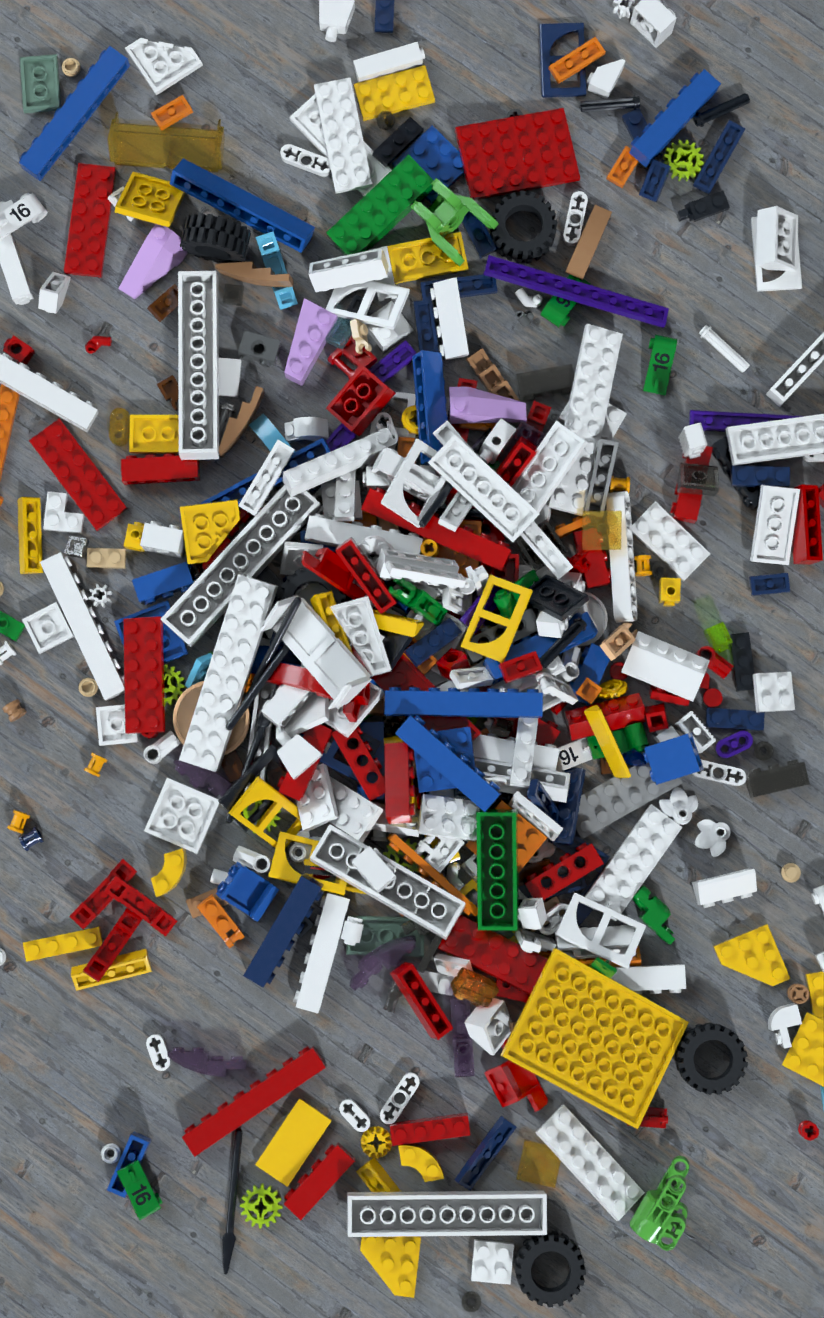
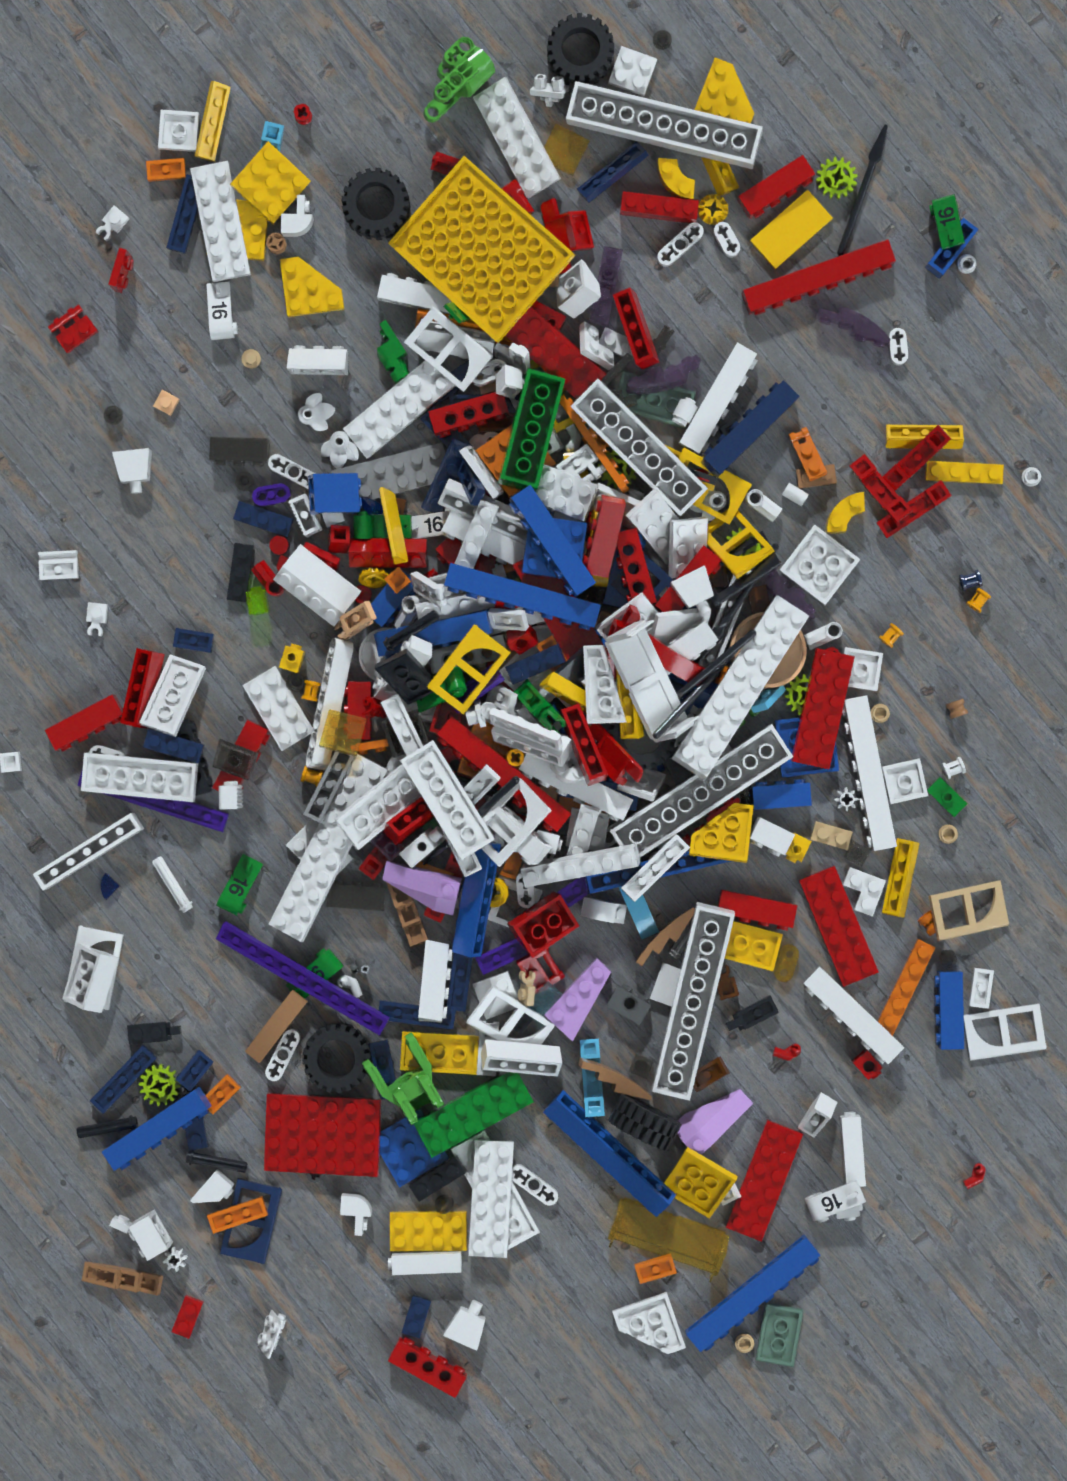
camera: 165 degrees left, 5 degrees up
blue panel [216,861,280,922] -> none
white brick [351,846,396,893] -> none
clear orange brick [450,967,499,1007] -> none
clear smoke plate [490,717,514,738] -> none
red plate [498,651,543,683] -> none
white plate [753,672,795,712] -> none
none -> clear blue tile [101,873,120,900]
none -> white plate [109,1215,132,1233]
none -> white brick [340,1193,372,1236]
none -> red piece [501,179,534,215]
none -> white hips [530,74,569,107]
none -> black hinge [725,995,779,1031]

